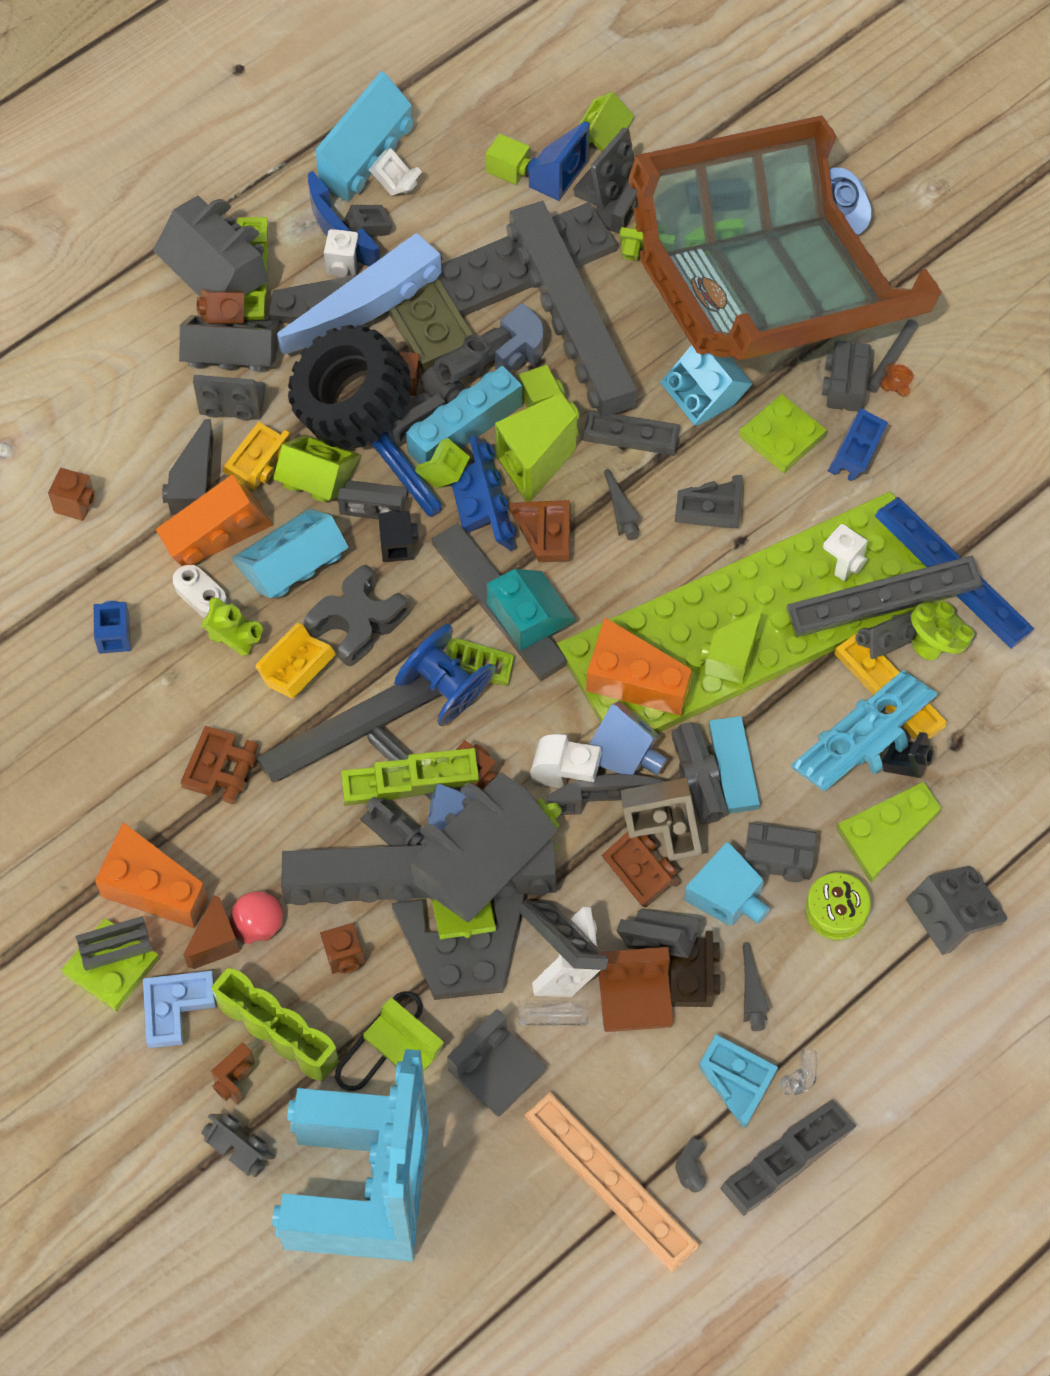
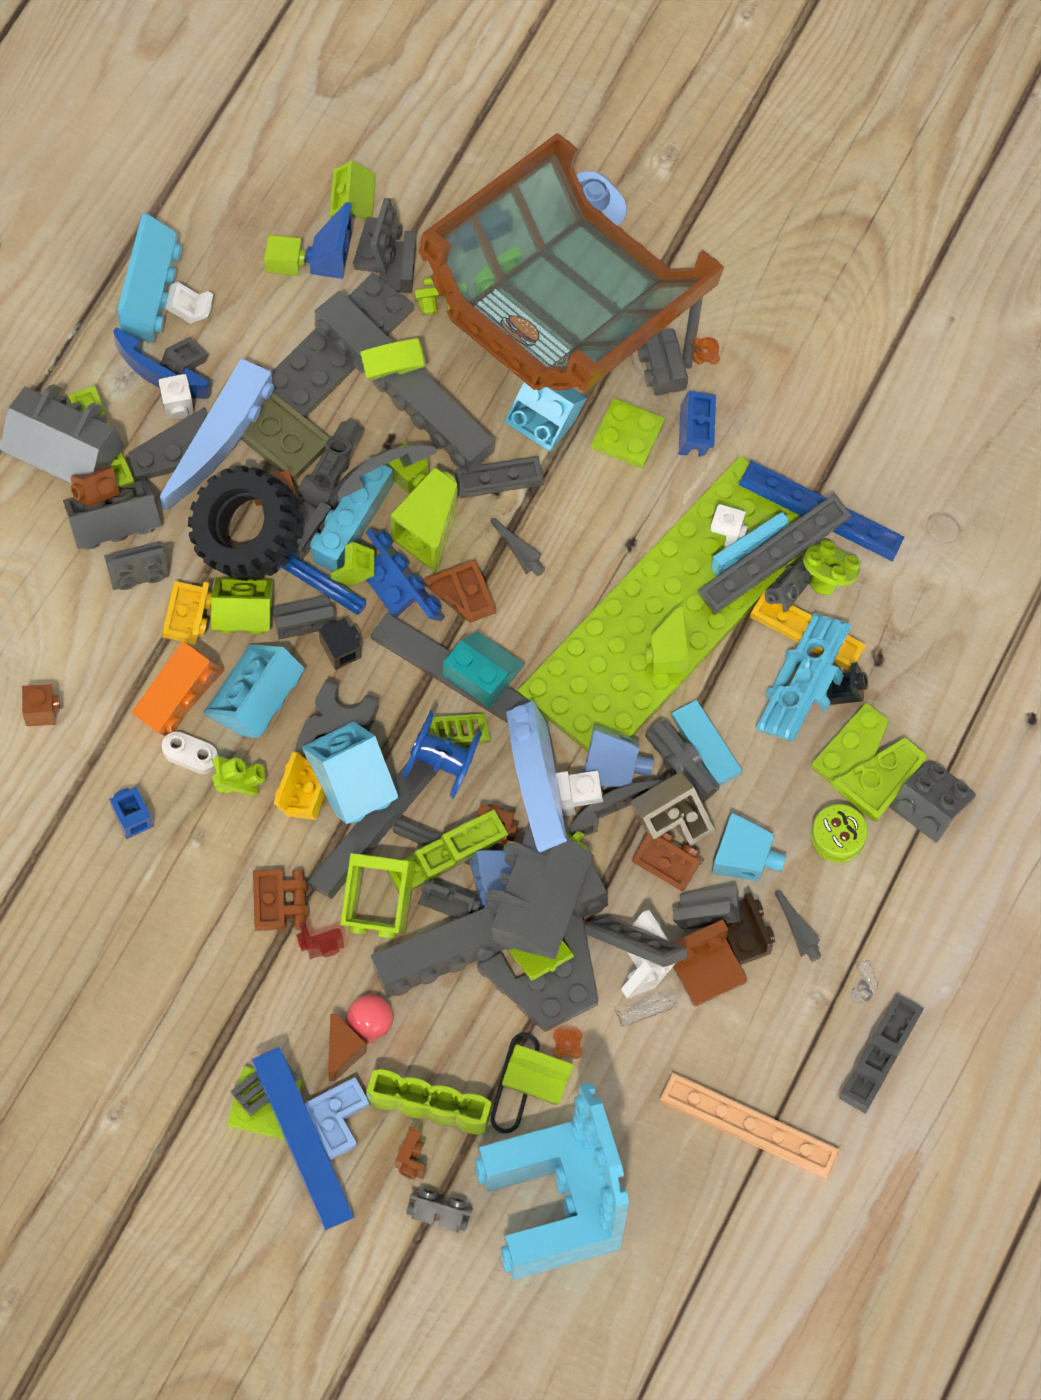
camera: 25 degrees left, 5 degrees up
orange wedge [95,822,208,929] -> none
dark grey slope [162,419,214,515] -> none
dark orange bracket [320,923,365,974] -> none
dark grey bracket [447,1009,546,1116] -> none
sand blue brick [495,303,543,372] -> none
orange wedge [586,618,692,716] -> none
dark grey wing [675,475,743,528] -> none
dark grey arm [675,1138,706,1193] -> none
medium azure wing [699,1034,778,1128] -> none
dark grey brick [744,822,817,882] -> none
none -> blue tile [251,1047,354,1231]
none -> clear red bracket [296,922,344,959]
none -> medium azure slope [302,721,399,824]
none -> dark grey slope [329,445,437,503]
none -> lime window [340,853,416,939]
none -> lime slope [360,338,426,381]
none -> light blue slope [506,701,567,852]
none -> clear orange plate [552,1029,583,1059]
none -> medium azure tile [711,512,788,576]
none -> lime wing [829,737,928,822]

